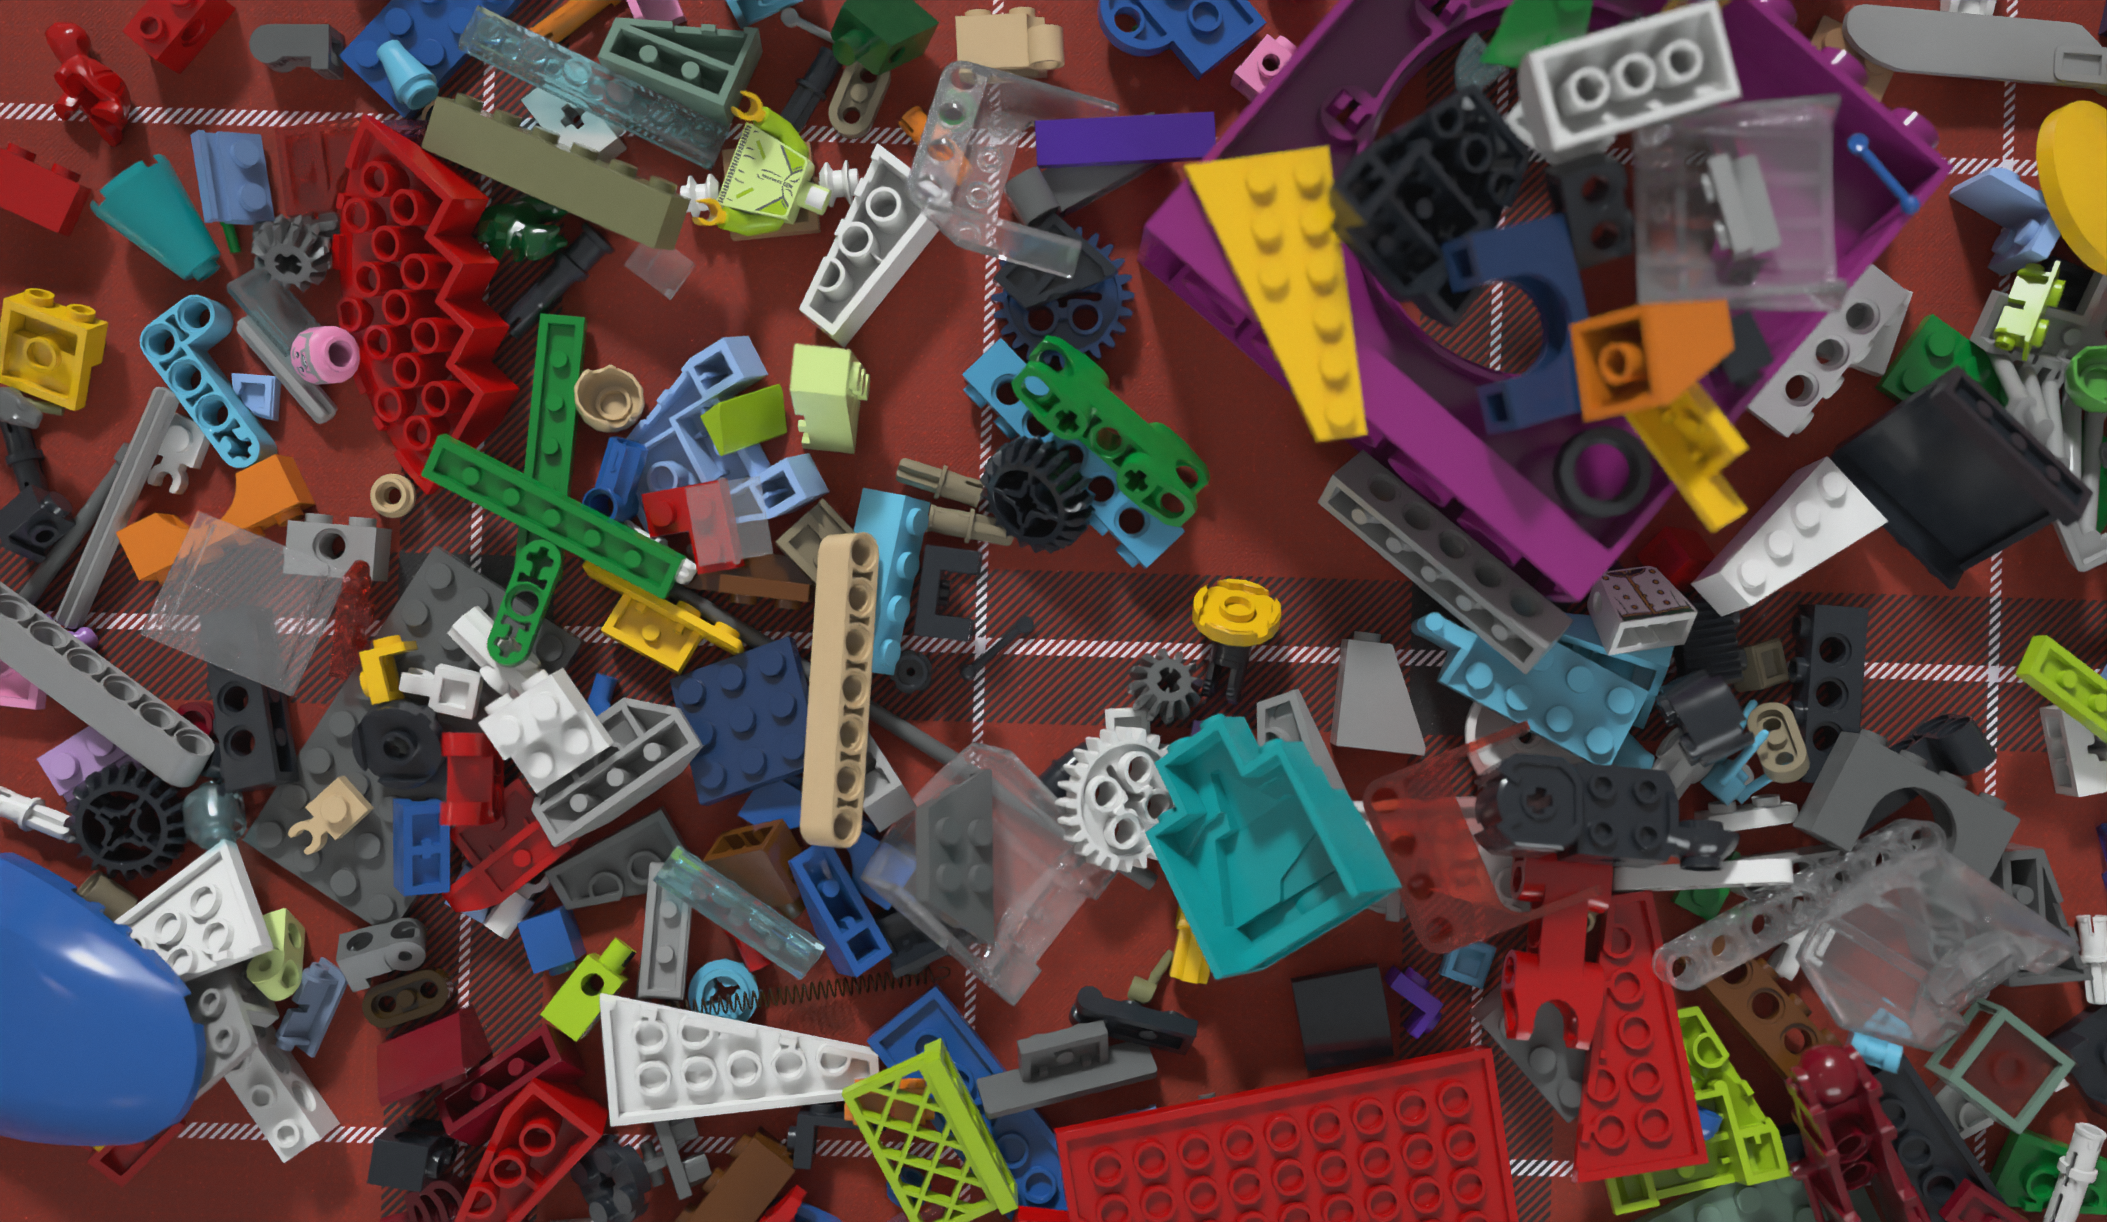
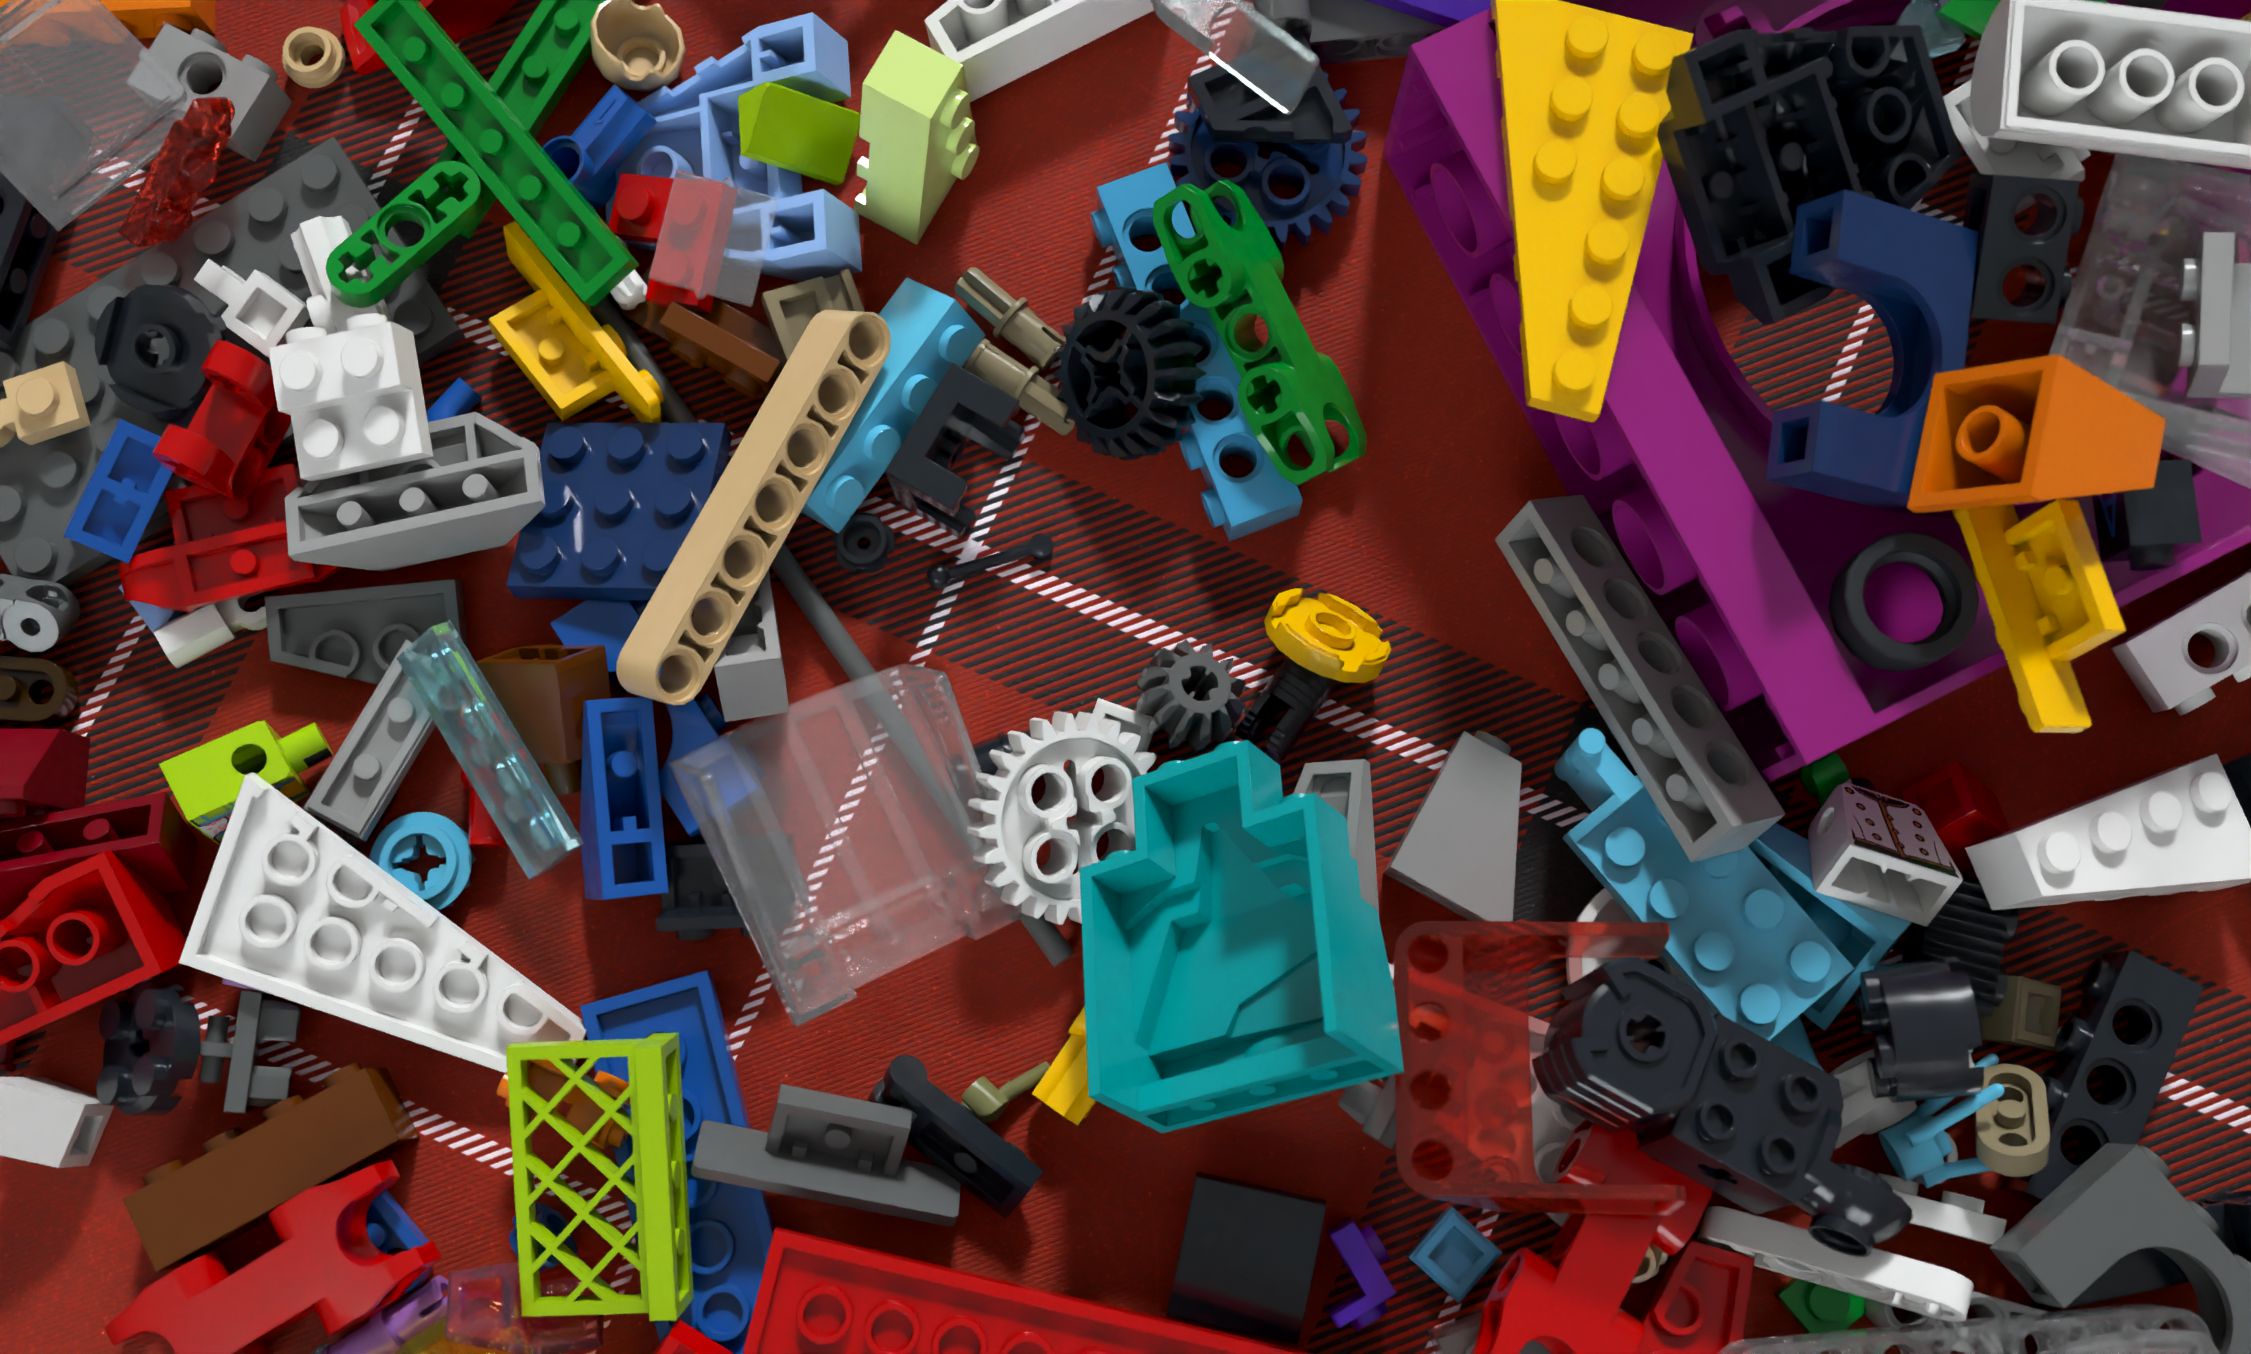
camera: 25 degrees right, 10 degrees down
yellow bracket [359,635,418,705] -> none
blue brick [517,905,587,976] -> none
dark brown piece [659,966,951,1015] -> none
black bracket [787,1102,890,1170] -> none
dark grey wing [916,769,994,944] -> none

